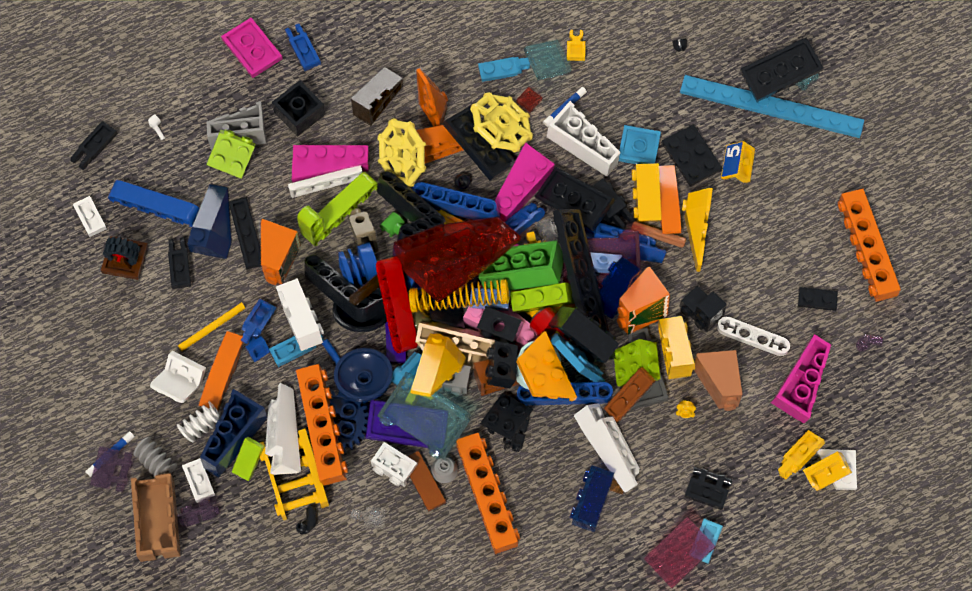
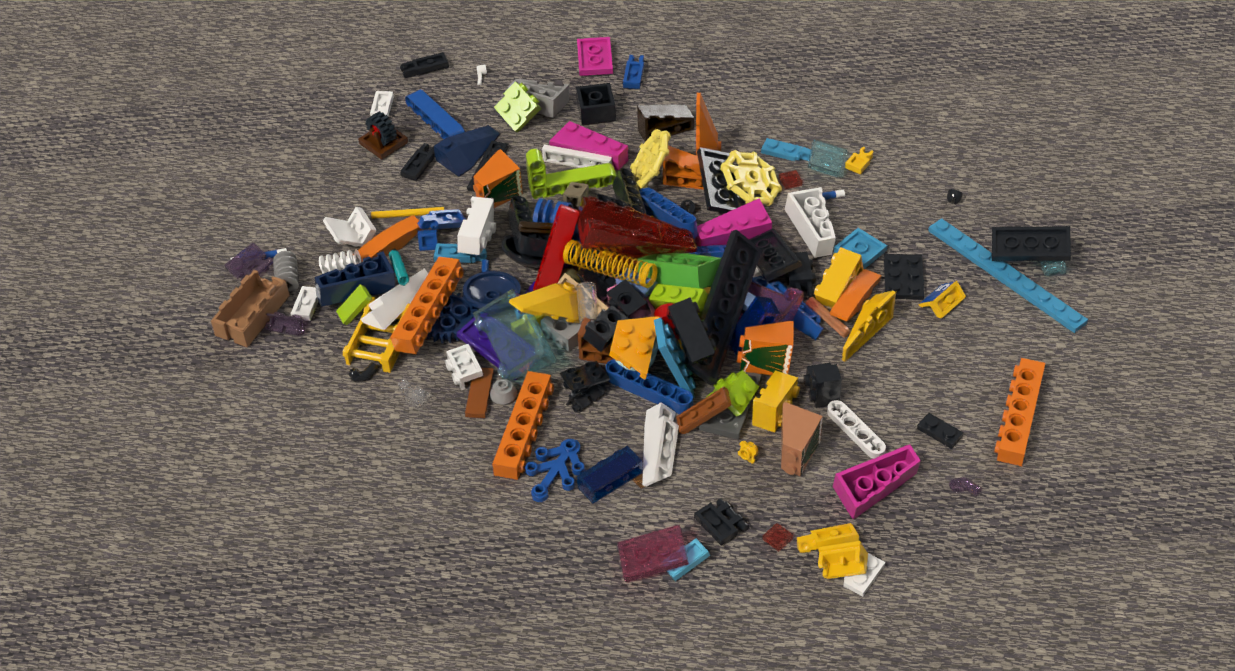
camera: 35 degrees right, 20 degrees down
none -> teal piece [389,250,409,286]
none -> blue plant [525,439,585,502]
none -> clear pin [576,282,598,325]
none -> clear red tile [762,523,793,552]

